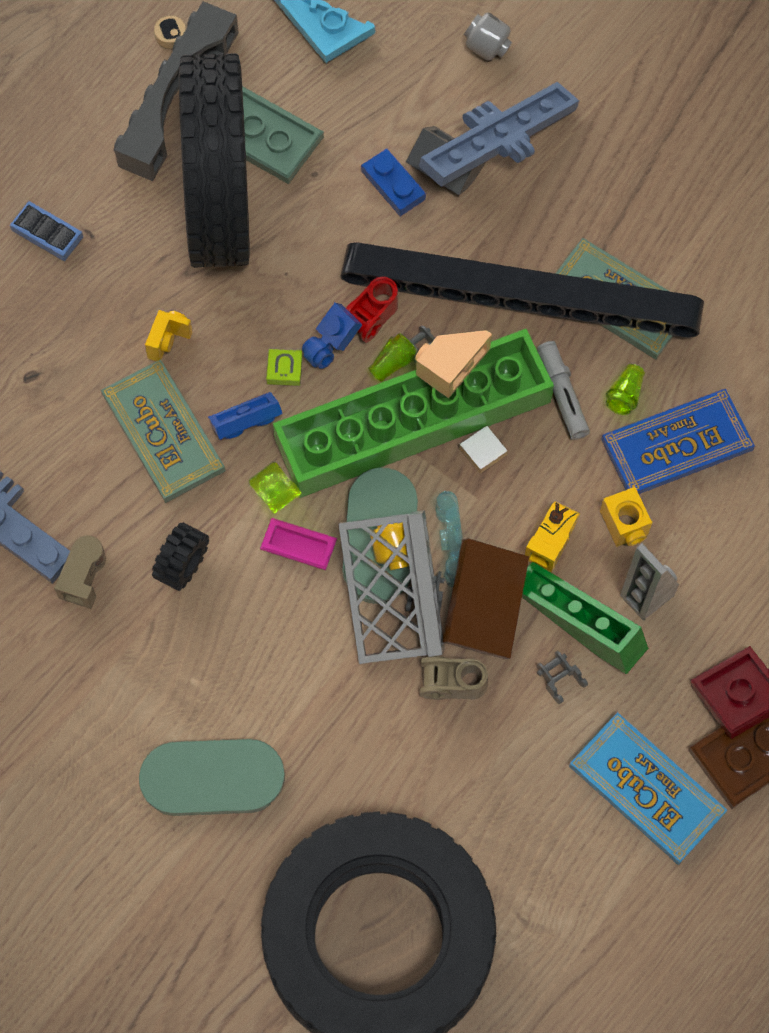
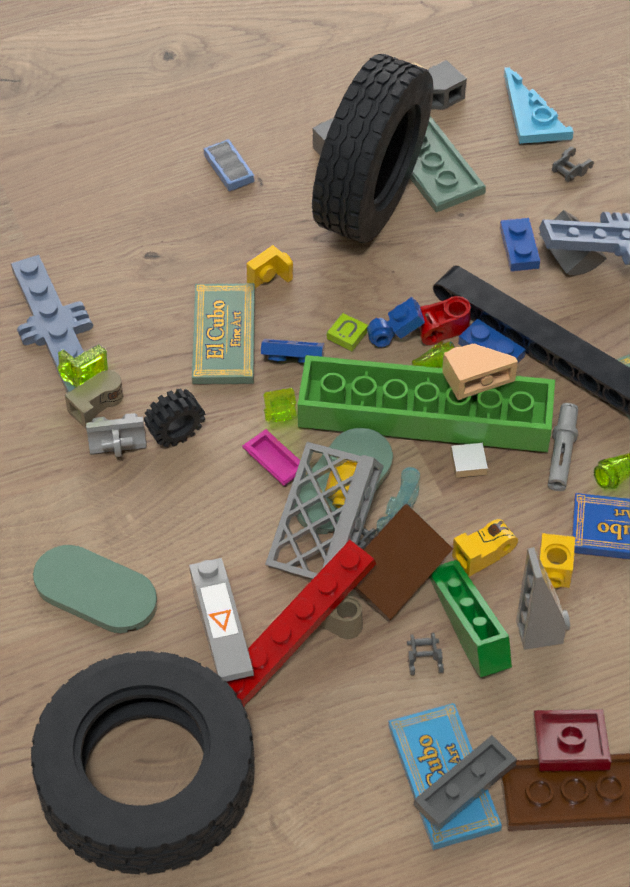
camera: 30 degrees right, 15 degrees down
none -> clear neon green bracket [57,344,108,387]
none -> light grey hips [86,413,146,457]
none -> light grey slope [189,558,254,681]
none -> red plate [226,540,376,706]
none -> dark grey plate [414,735,517,831]
none -> blue plate [458,319,526,363]
none -> dark grey piece [552,146,594,182]

